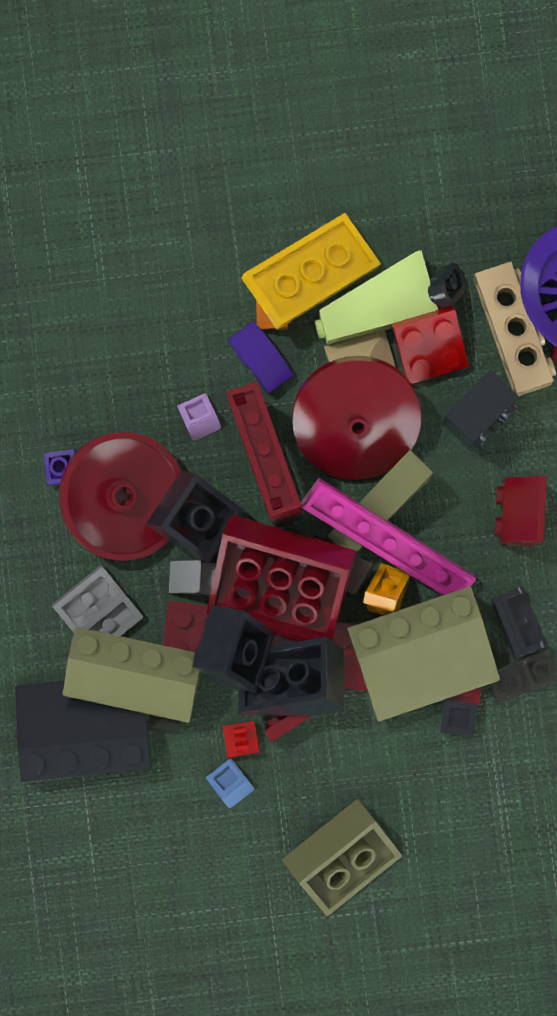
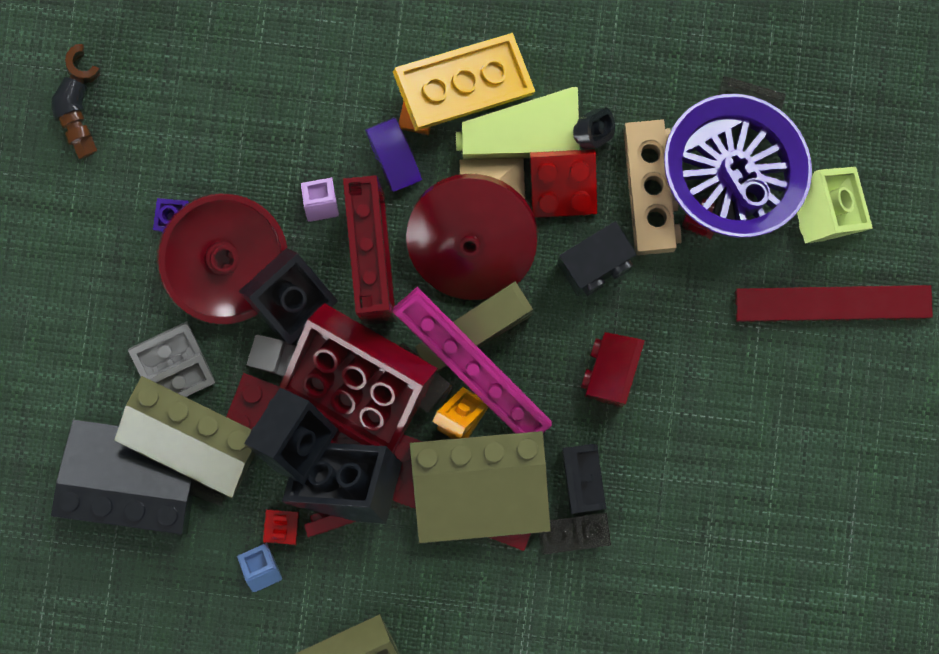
camera: 15 degrees right, 0 degrees up
black plate [440,700,476,736] -> none

